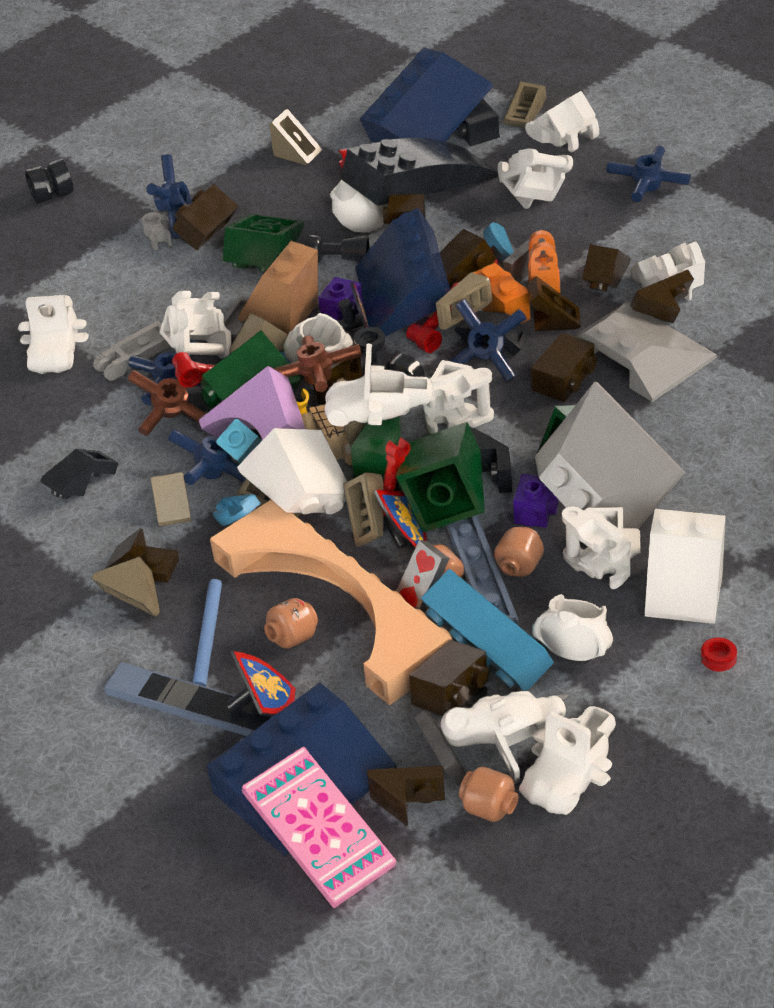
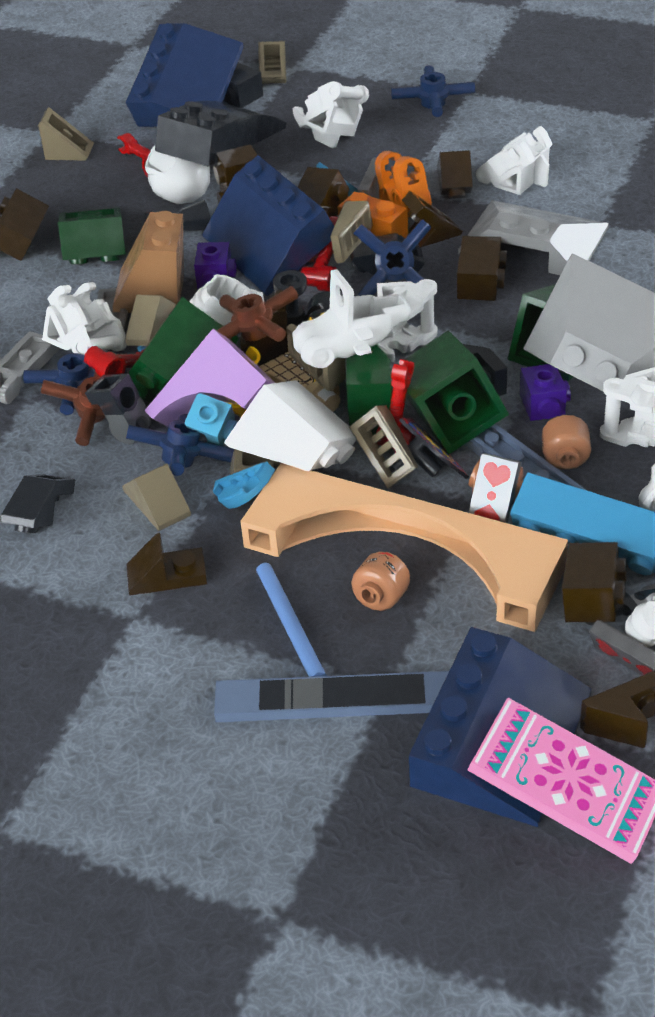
camera: 25 degrees left, 0 degrees up
dark tan slope [92,557,160,617] -> none
shield [227,651,296,716] -> none
black shield [337,282,369,331] -> none
white piece [525,91,599,153] -> none
dark brown slope [630,270,694,323] -> none
none -> black leg [85,373,151,445]

